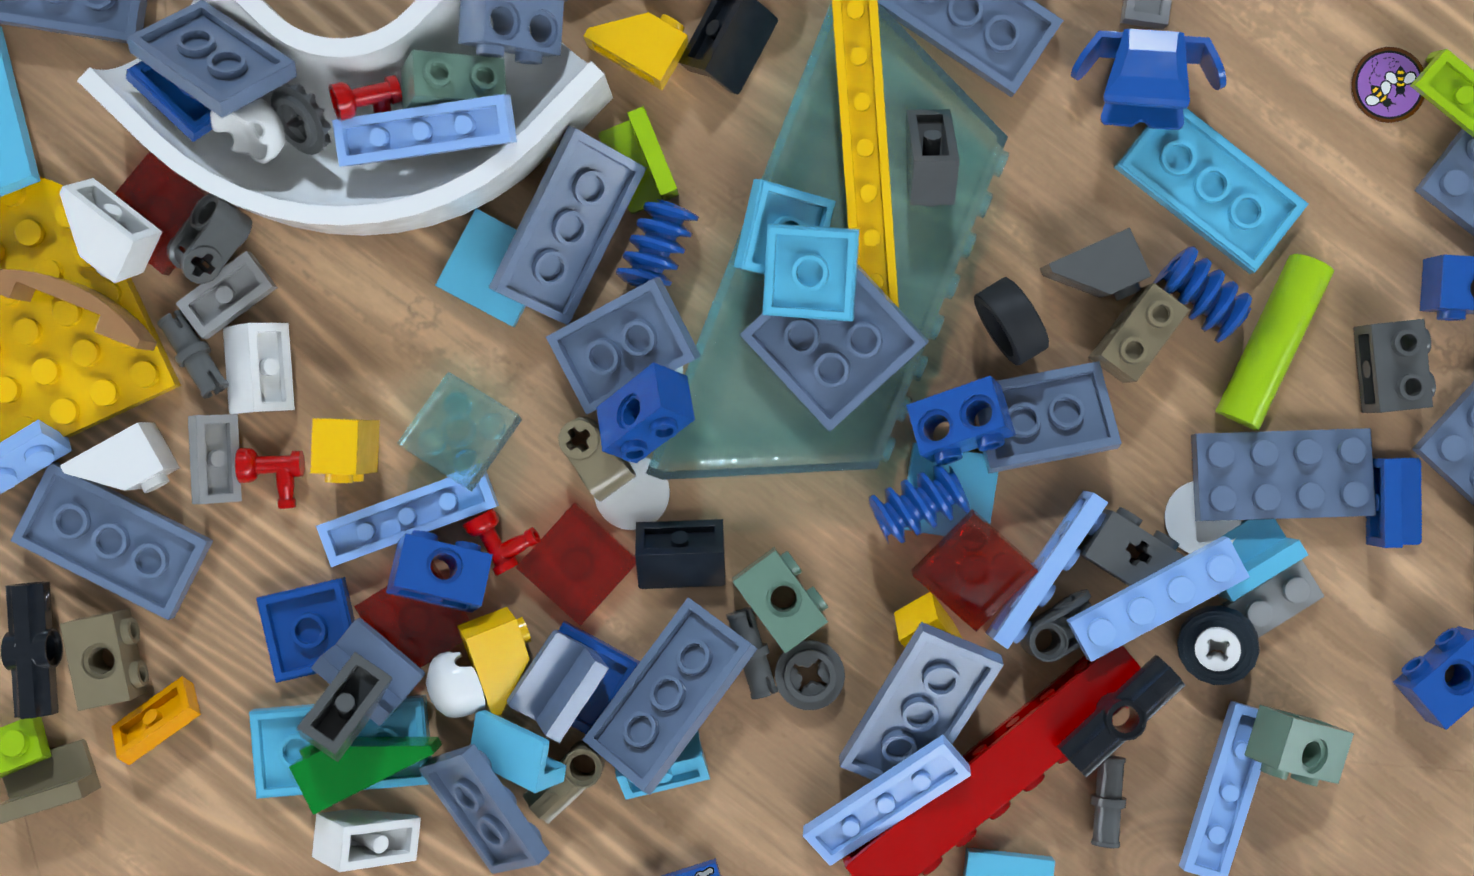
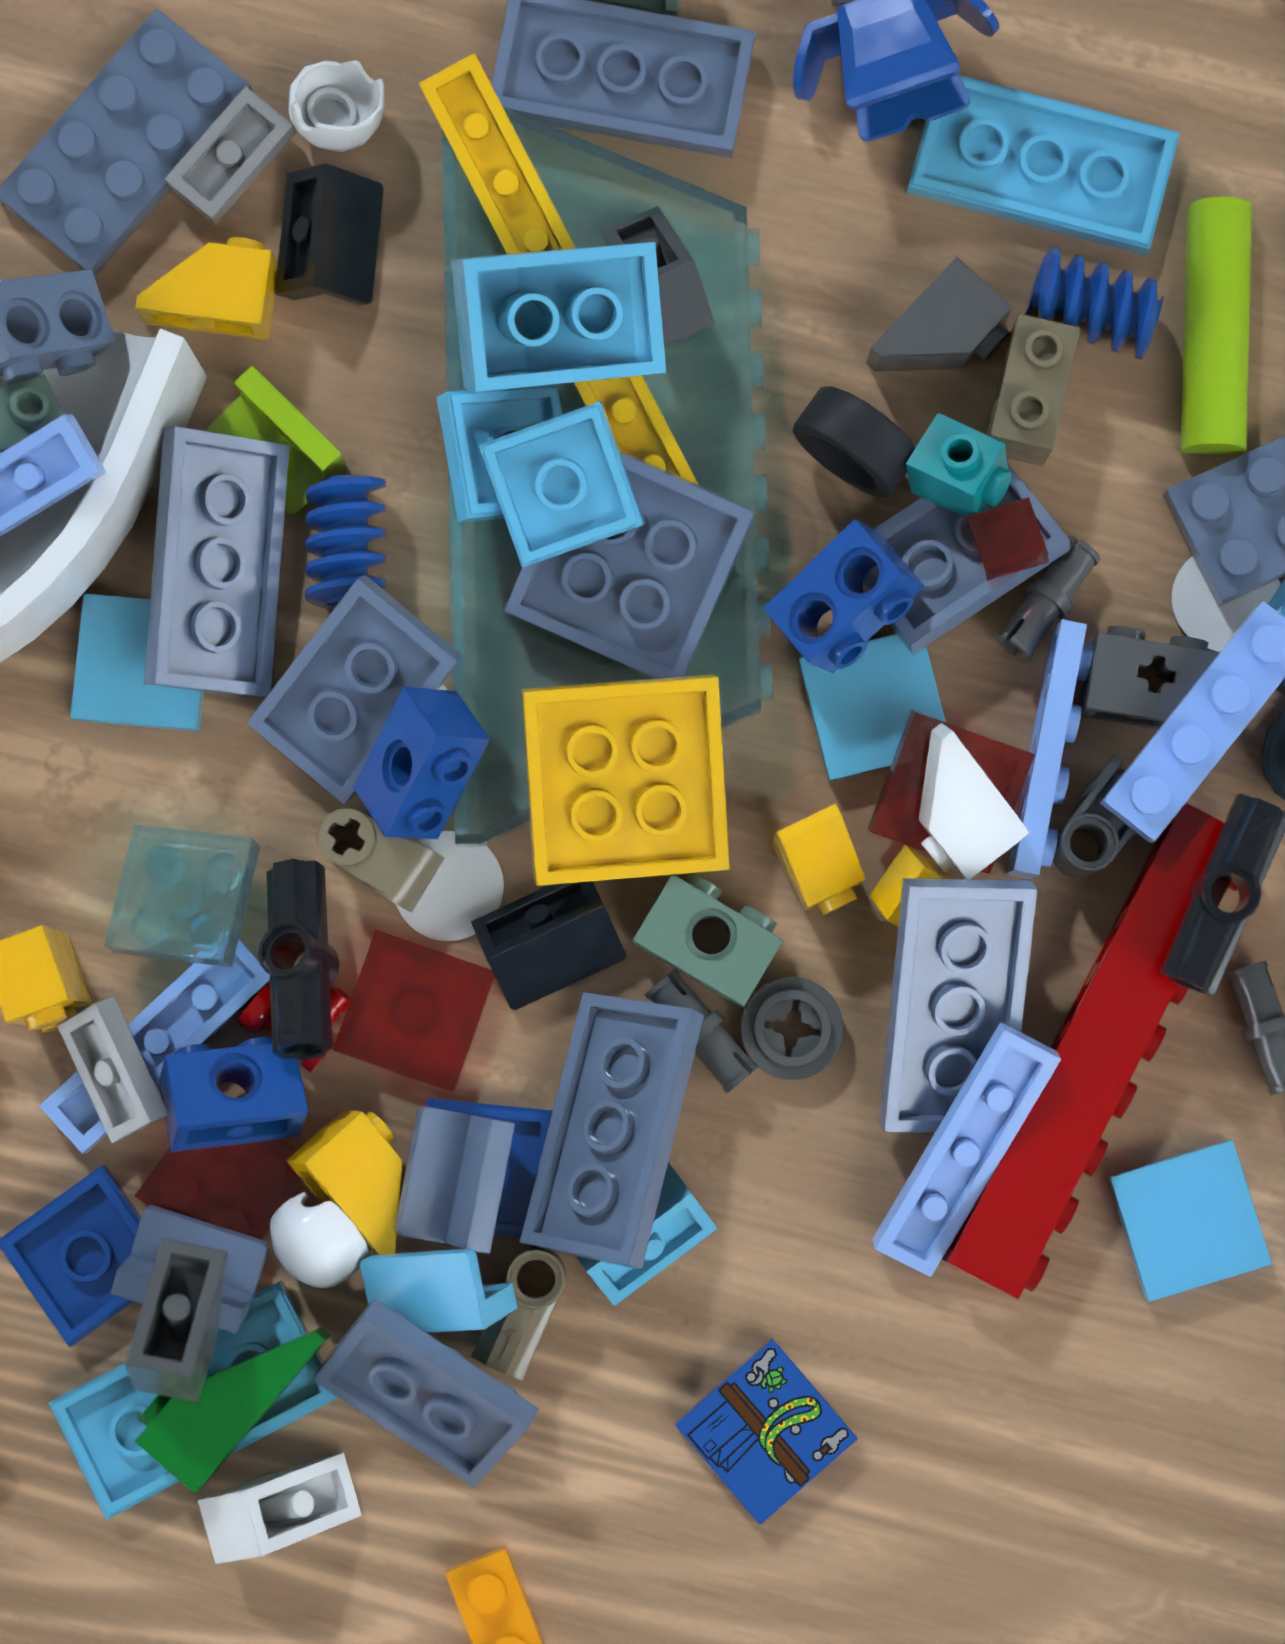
camera: 20 degrees left, 5 degrees down
blue piece [869,465,970,544] -> none
none -> light grey plate [57,997,169,1144]
none -> black piece [258,858,340,1060]
none -> medium azure slope [451,242,666,392]
none -> yellow plate [521,674,730,886]
none -> yellow slope [771,803,866,916]
none -> teal brick [906,413,1012,523]
none -> white slope [919,723,1030,879]
none -> clear red tile [967,497,1049,581]
none -> dark grey pin [995,536,1101,661]

